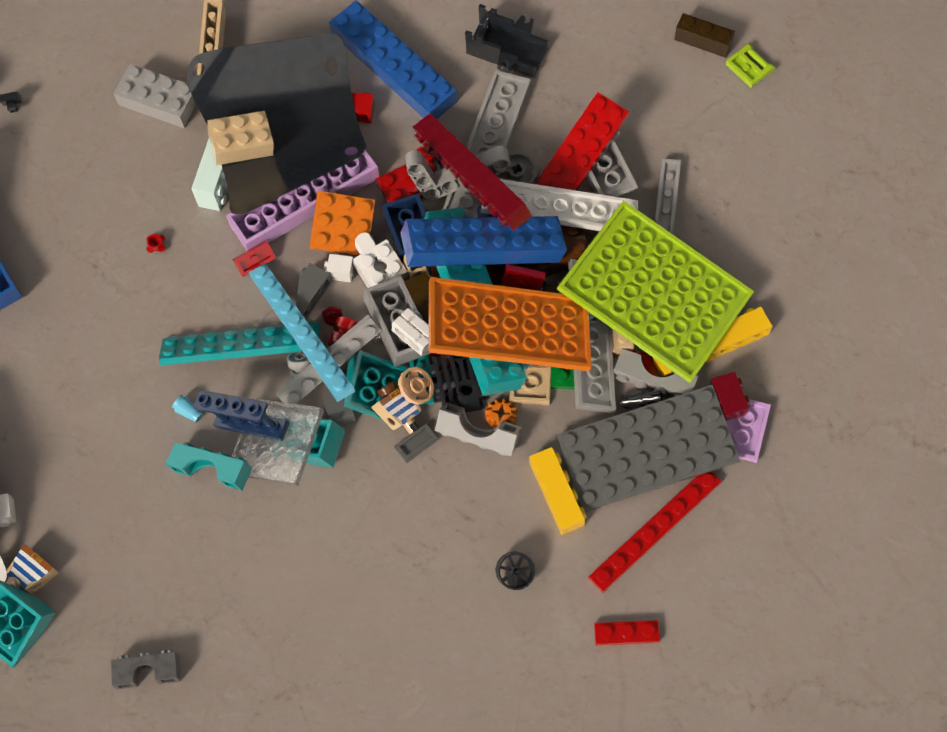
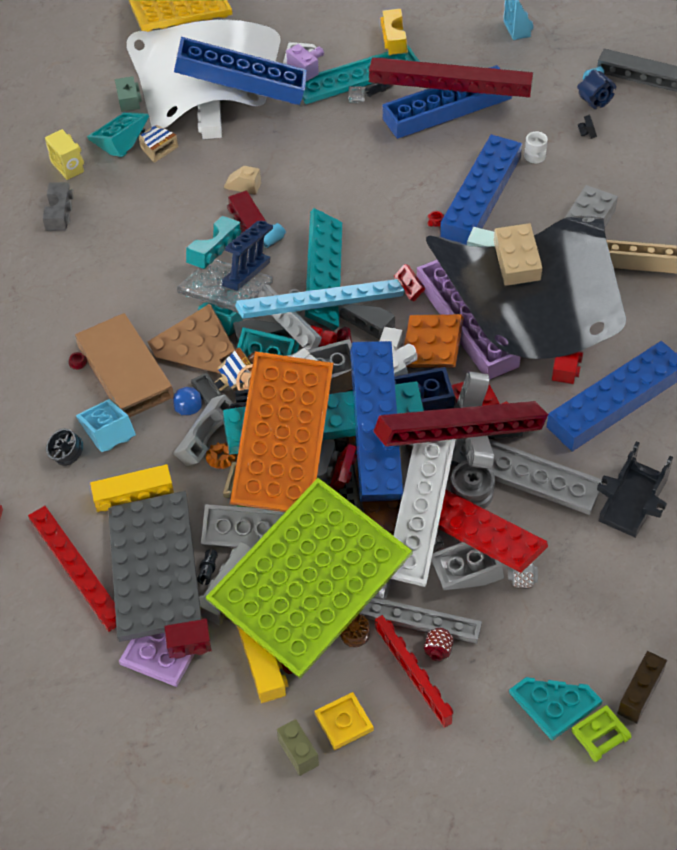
camera: 95 degrees right, 15 degrees down
none -> light yellow brick [45,129,84,180]
none -> dark red plate [68,352,87,370]
none -> medium nougat brick [75,313,174,418]
none -> medium azure slope [76,399,136,452]
none -> medium nougat wing [147,304,236,374]
none -> blue hair [173,387,202,415]
none -> tan slope [224,166,261,195]
none -> dark red brick [227,190,267,233]
none -> olive brick [276,719,319,776]
none -> yellow plate [314,692,374,750]
none -> red plate [375,615,453,728]
none -> dark red head [424,628,454,661]
none -> blue brick [440,134,522,245]
none -> teal plate [509,677,603,741]
none -> white wheel [524,131,548,164]

